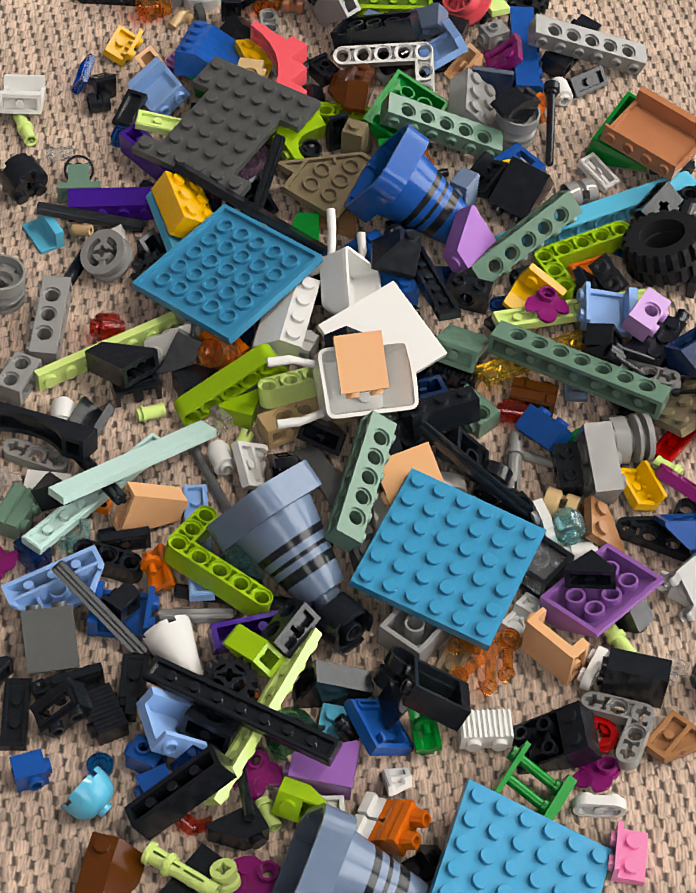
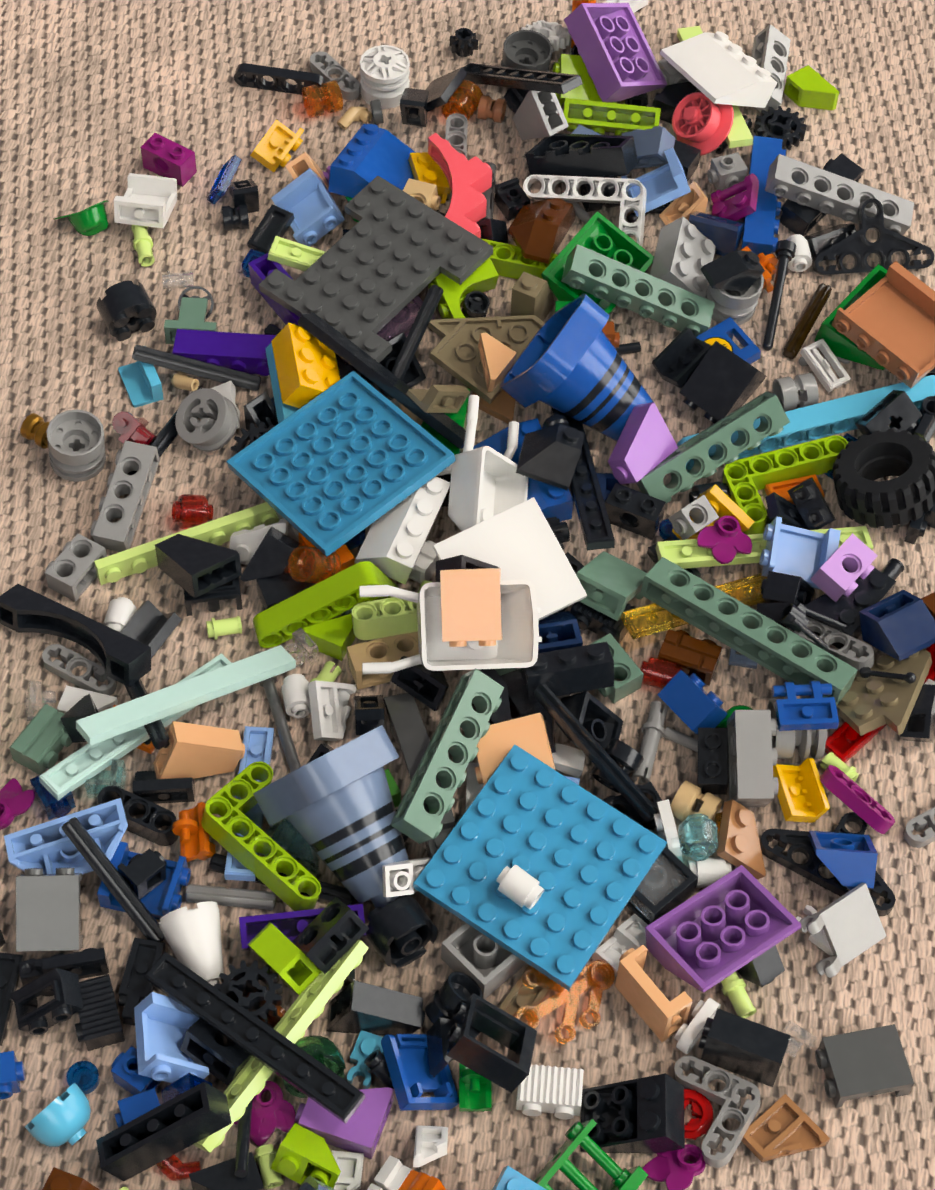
camera: 10 degrees right, 5 degrees up
black slope [219,12,252,40] -> none
black slope [323,112,349,152] -> none
sand blue brick [450,167,480,206] -> none
black slope [564,549,616,590] -> none
none -> hips [112,411,156,445]
none -> magenta brick [141,133,197,187]
none -> white slope [382,857,431,897]
none -> dark tan panel [406,385,470,413]
none -> light nougat slope [478,333,517,392]
none -> white brick [496,865,545,909]
none -> light grey brick [668,495,719,540]
none -> blue plate [772,681,839,731]
none -> dark brown axle [783,283,832,359]
none -> black beam [812,198,935,275]

